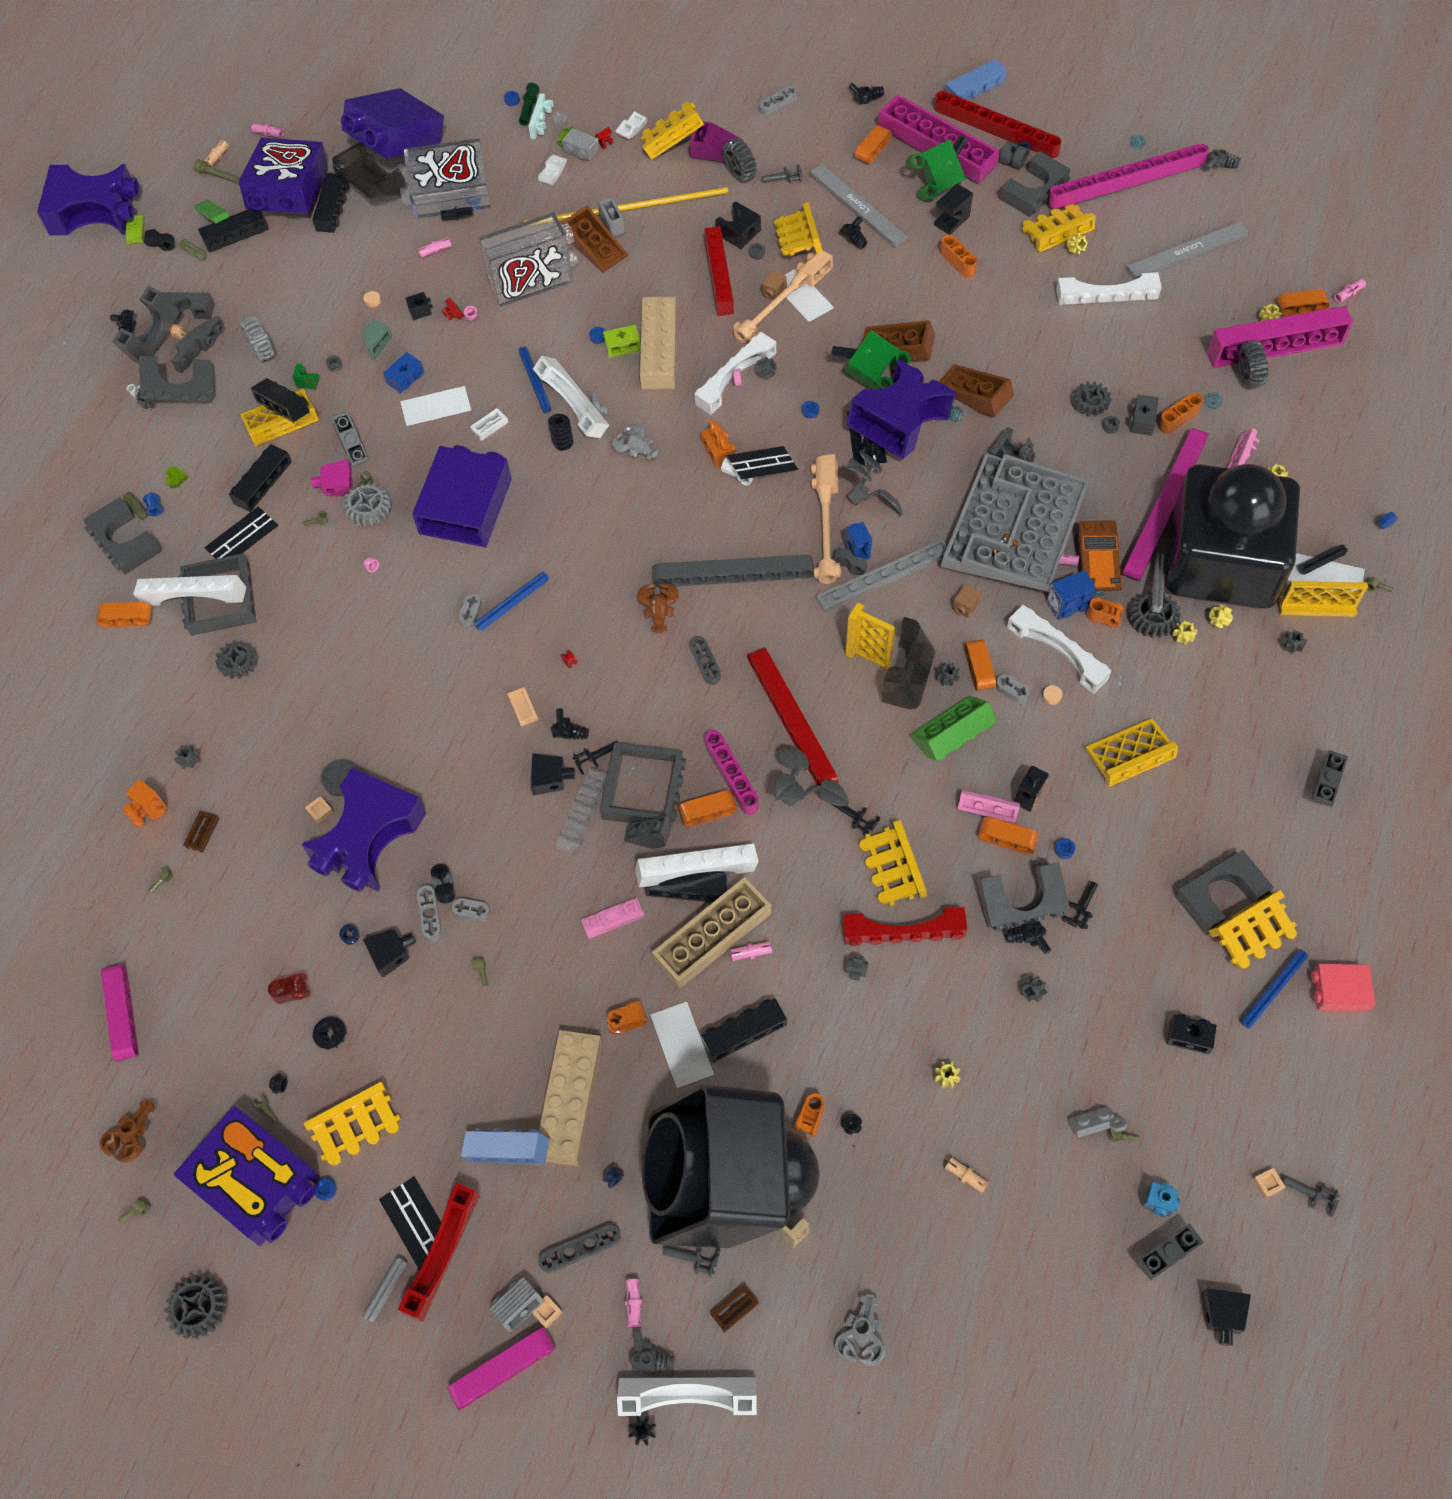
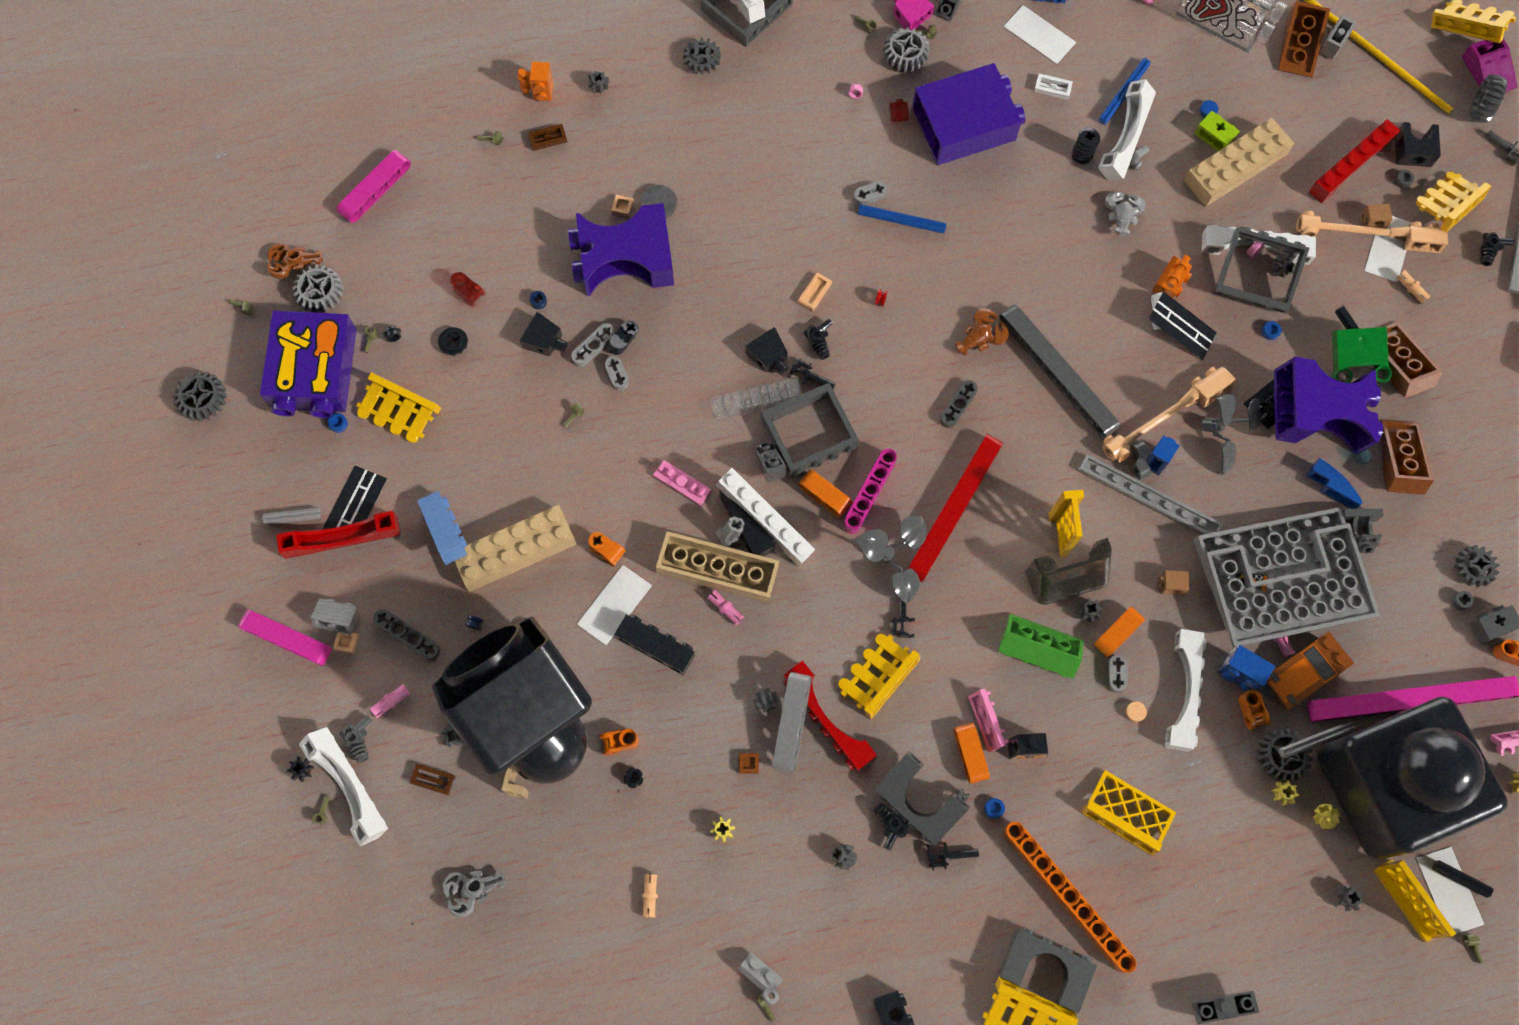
camera: 50 degrees right, 10 degrees up
none -> light grey gear [292,264,344,313]
none -> olive hand [312,796,330,825]
none -> light grey piece [716,516,745,548]
none -> dark orange tile [739,753,759,774]
none -> light grey beam [772,672,811,773]
none -> clear red tile [889,99,909,122]
none -> orange beam [1003,822,1137,973]
none -> dark grey window [1214,226,1310,314]
none -> blue slope [1306,458,1363,509]
none -> light nougat pin [1396,270,1430,304]

